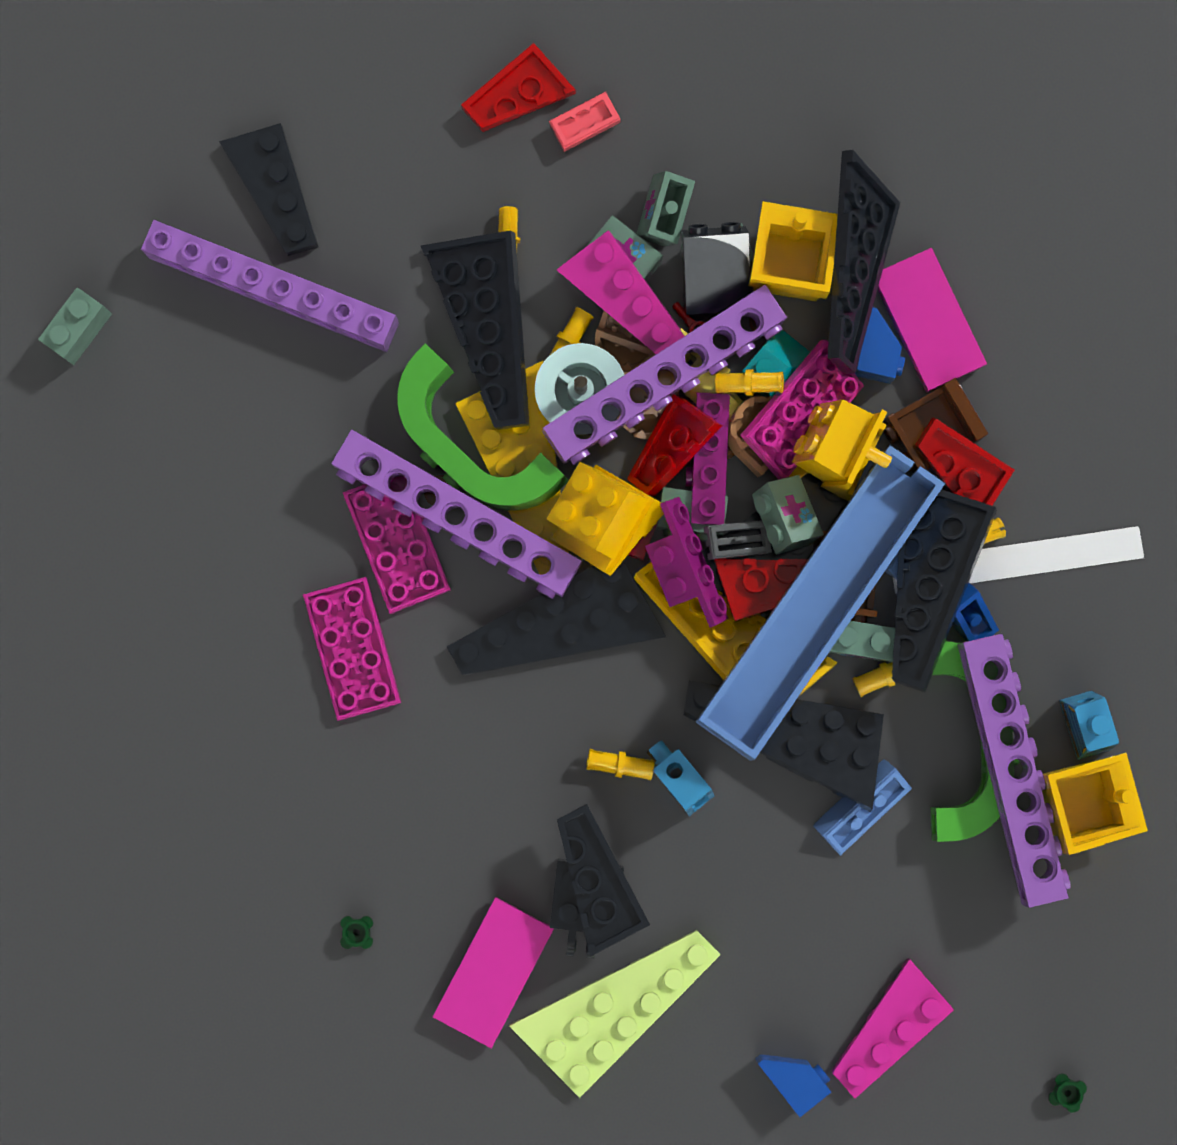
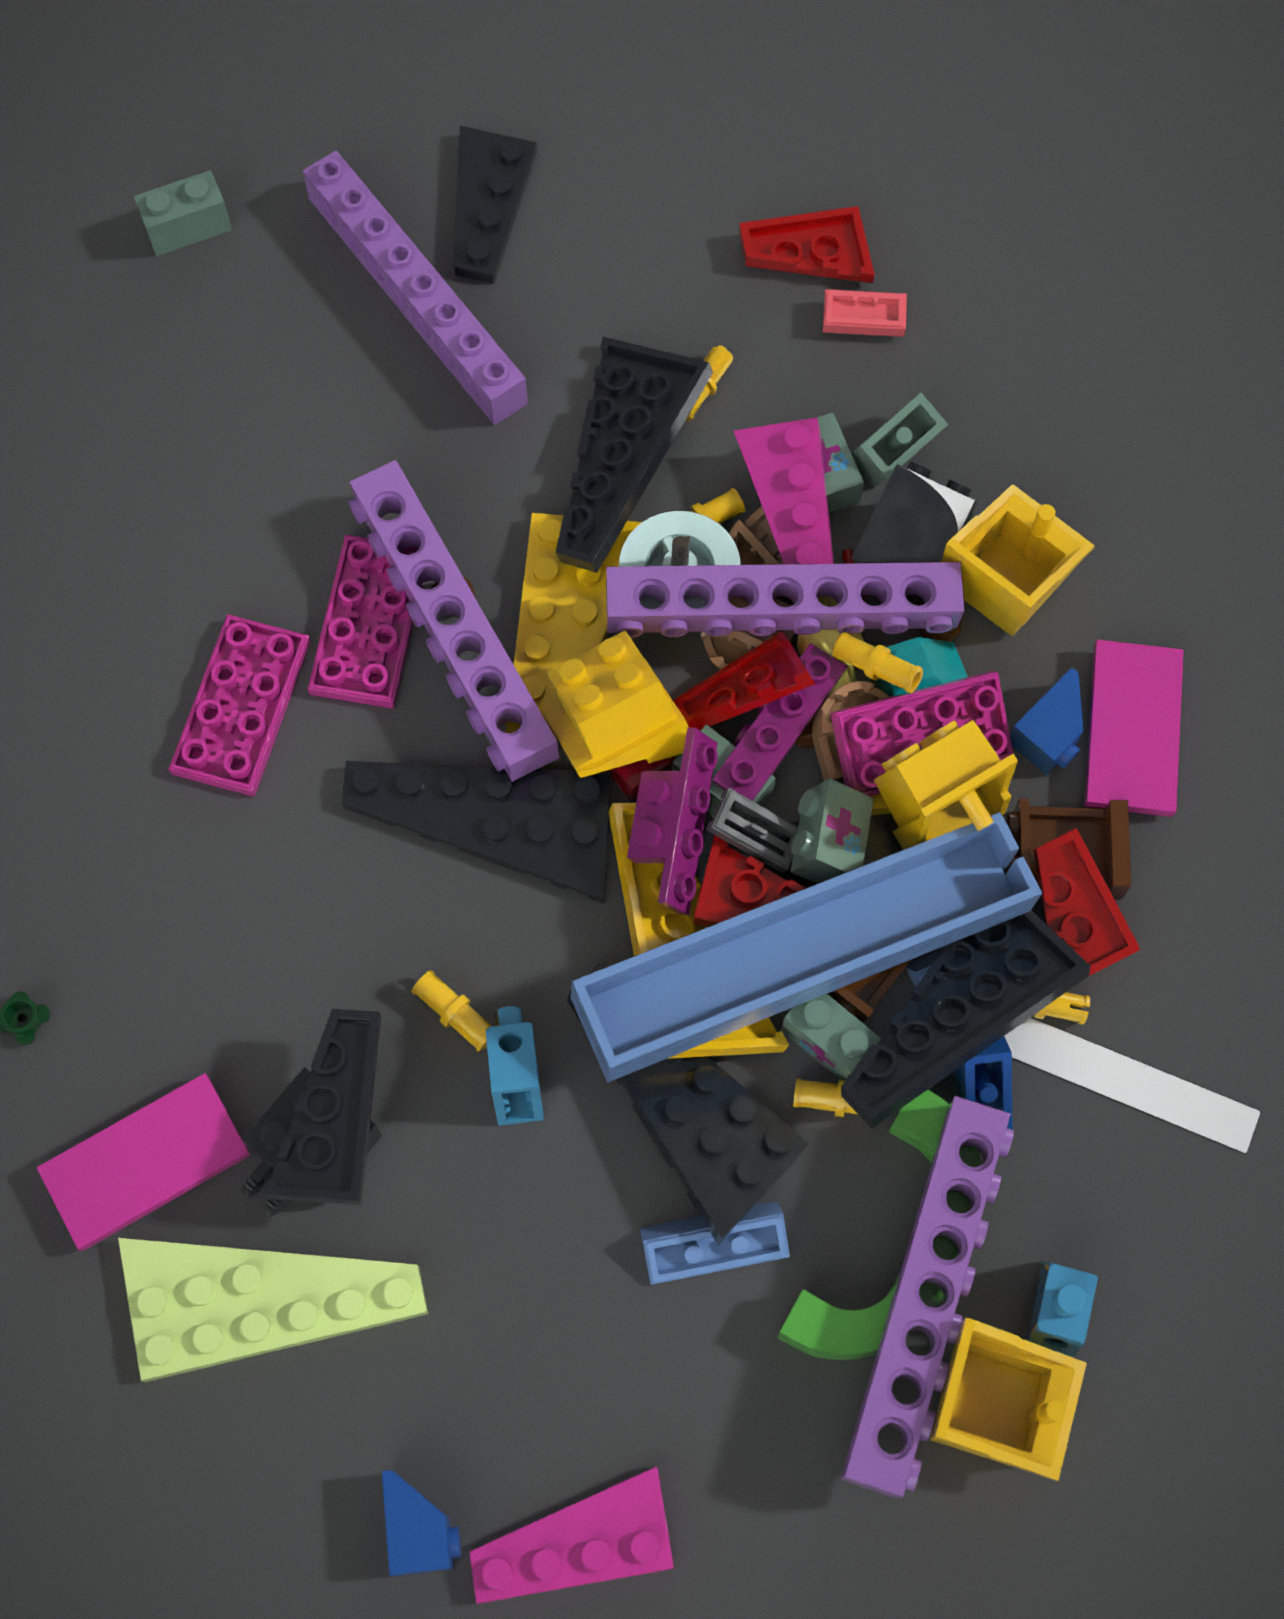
camera: 30 degrees right, 15 degrees down
bright green arch [397,343,569,511] -> none
black wing [828,150,901,374] -> none

